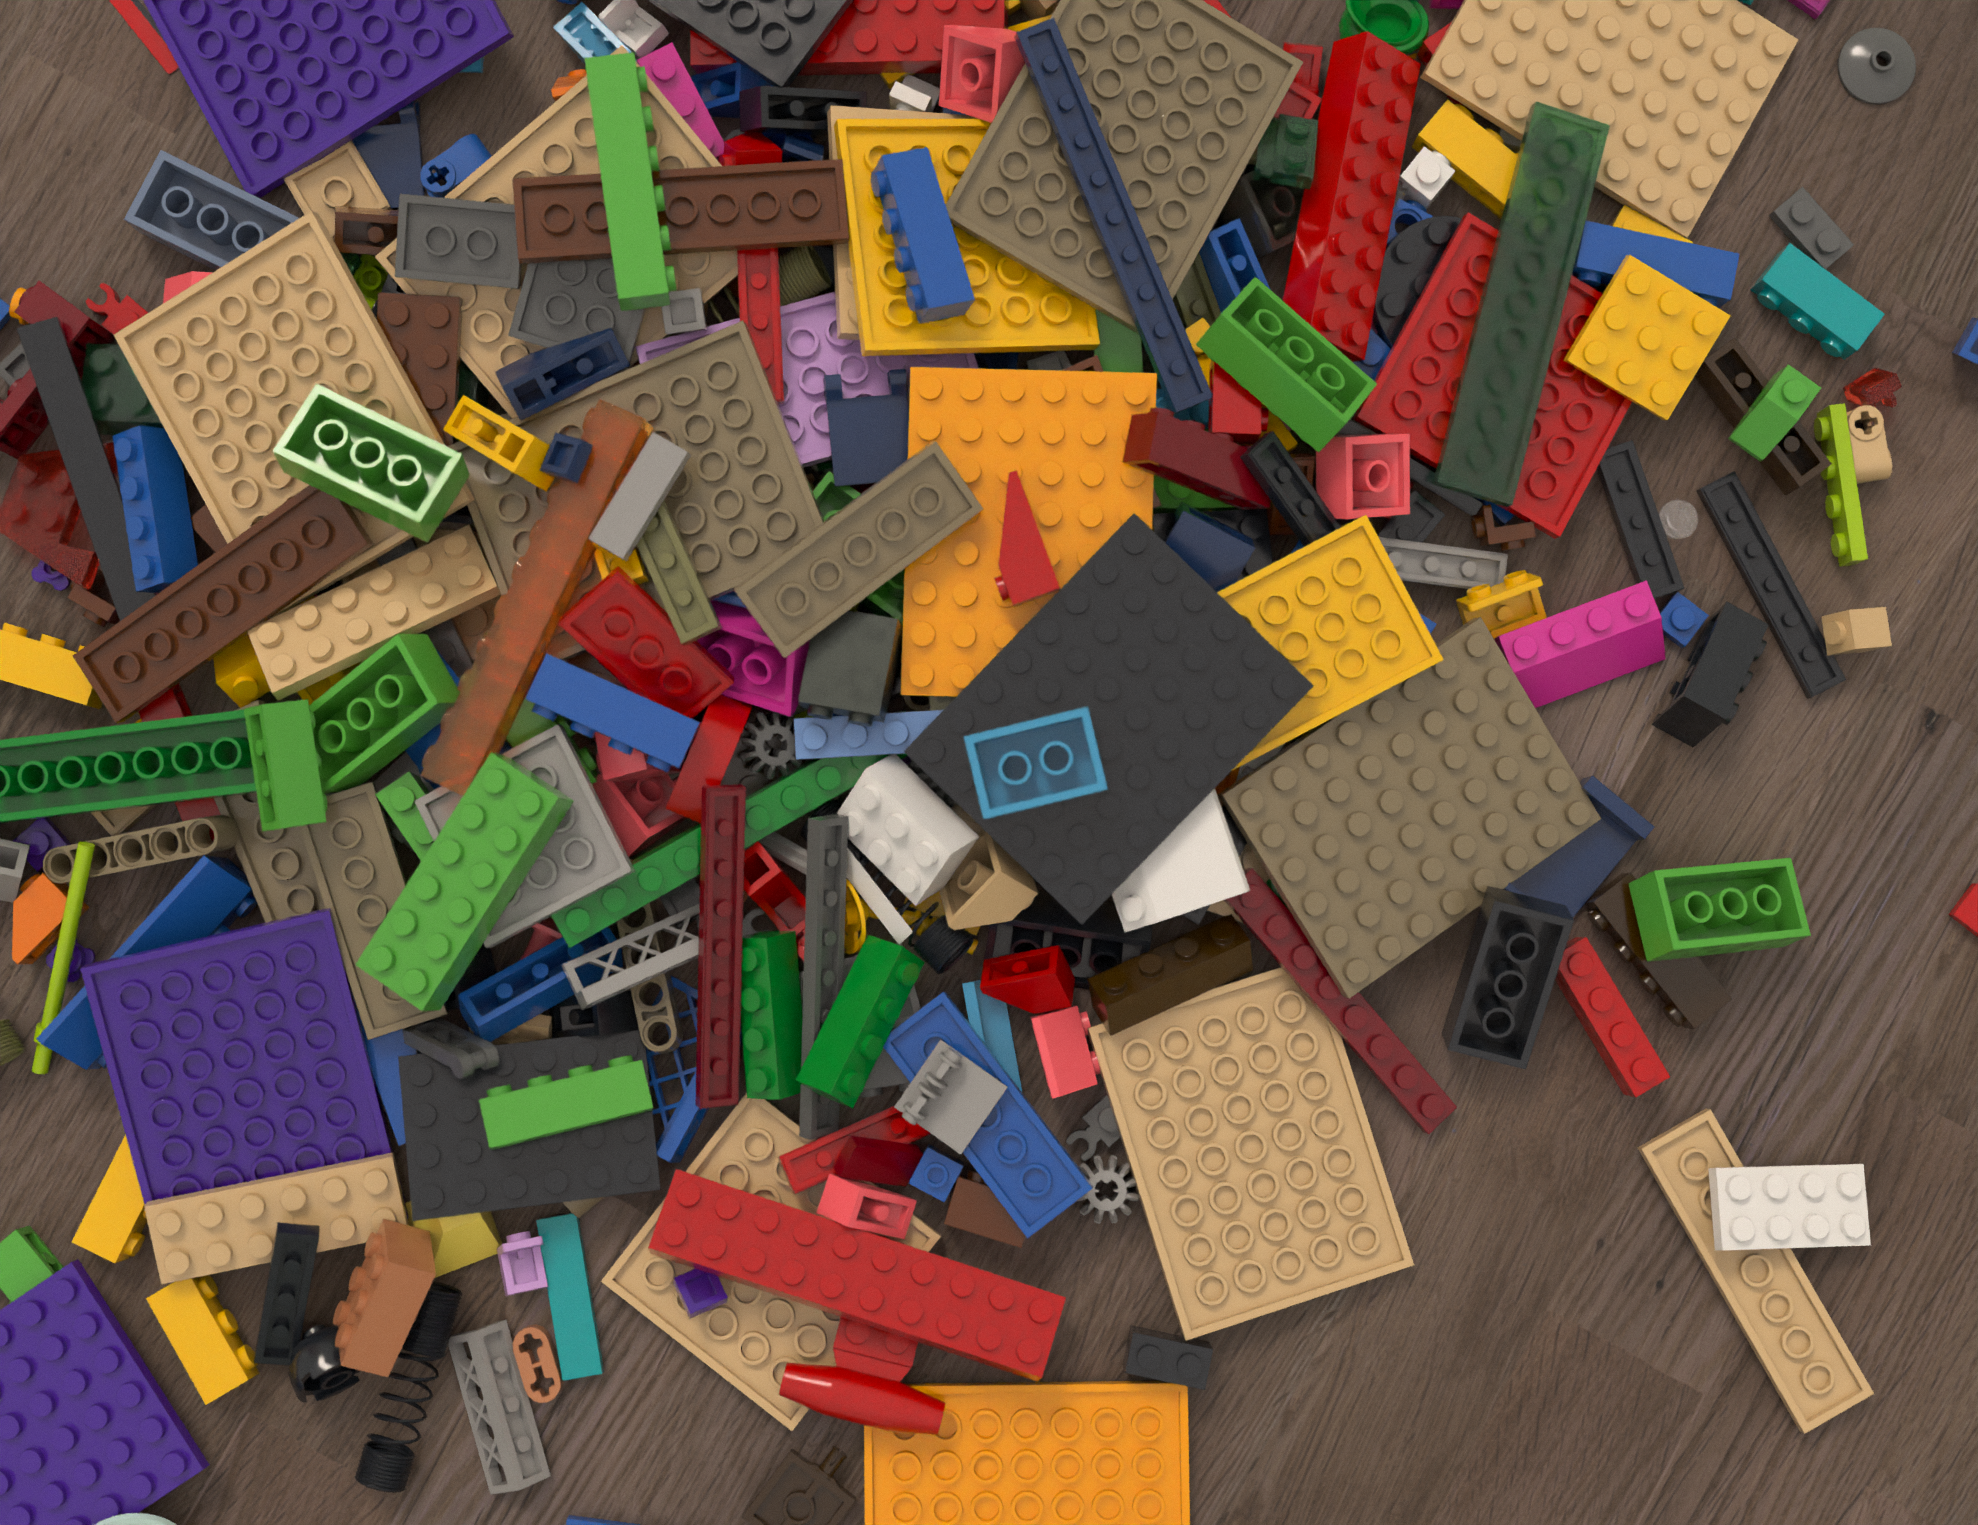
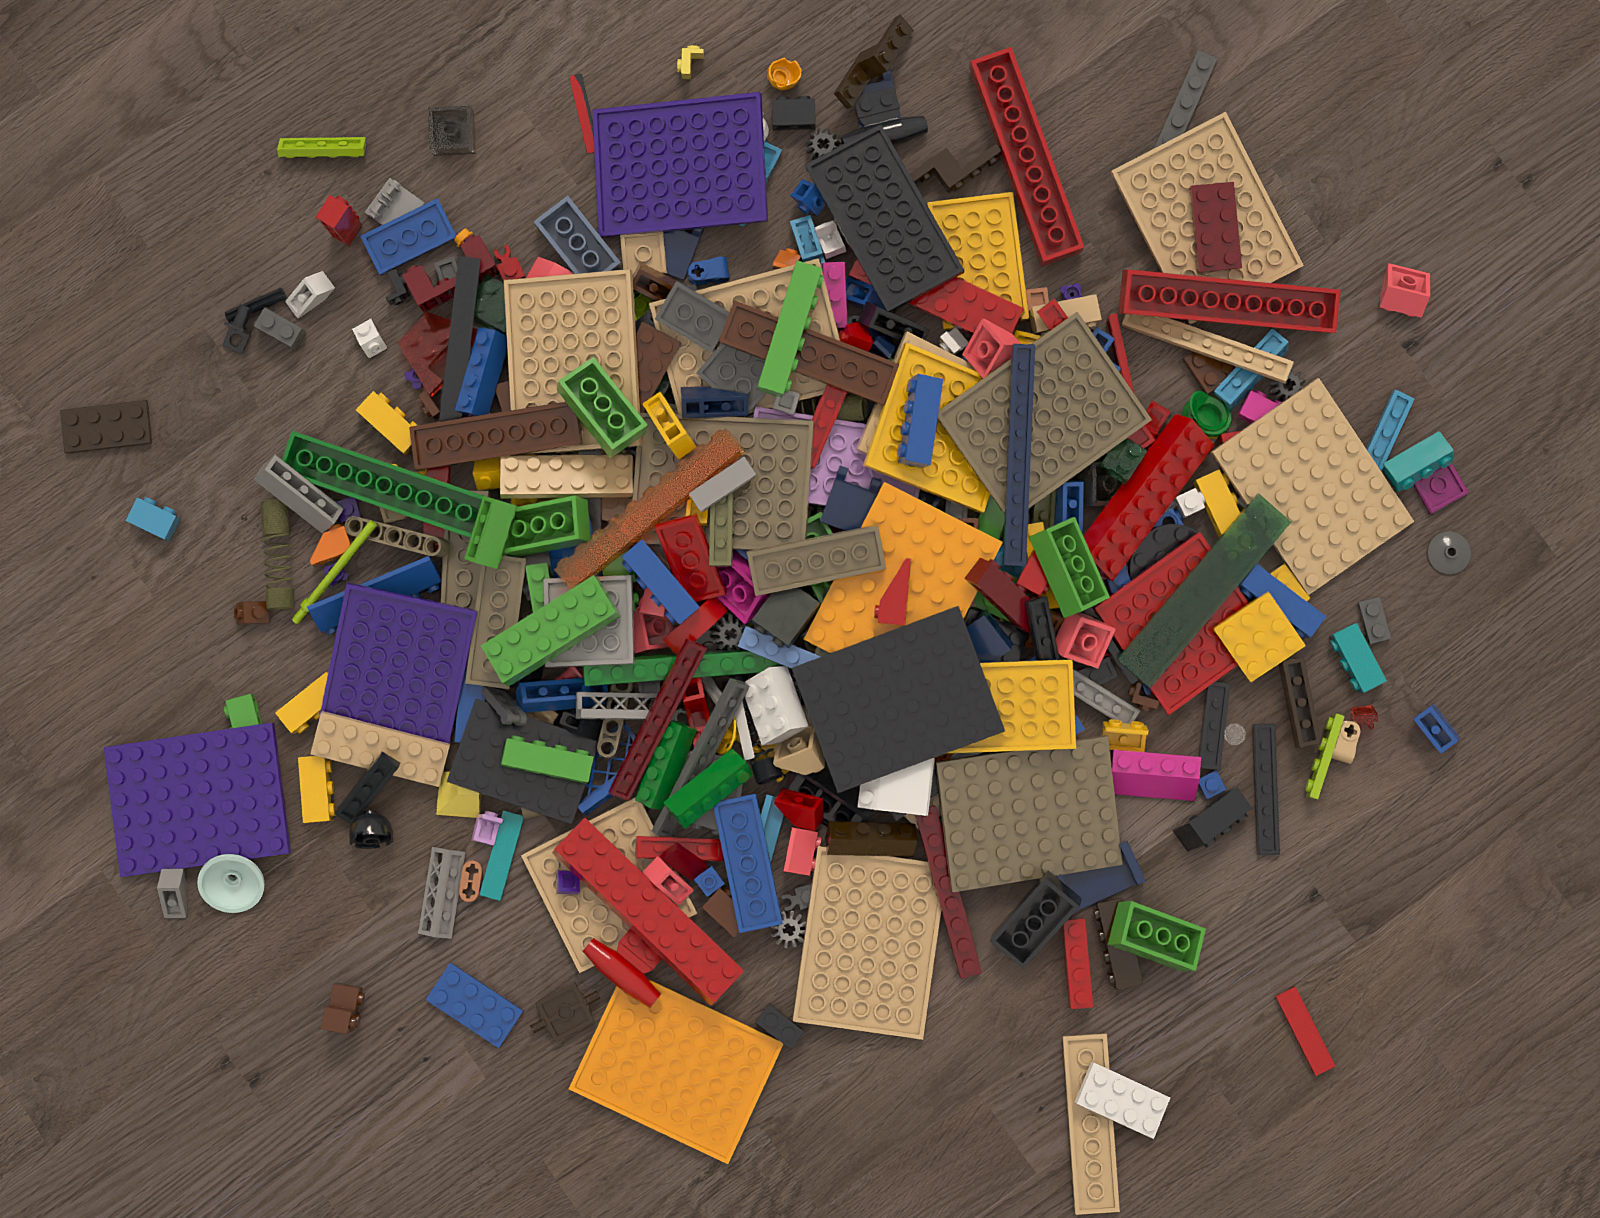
camera: 30 degrees right, 0 degrees up
nougat brick [333,1219,436,1377] -> none
black piece [354,1281,463,1493] -> none
dark blue tile [540,433,593,484] -> none
light grey hinge [894,1040,1008,1155] -> none
dark azure brick [964,707,1108,819] -> none
bright green slope [1728,364,1821,462] -> none
tan brick [1821,607,1892,655] -> none

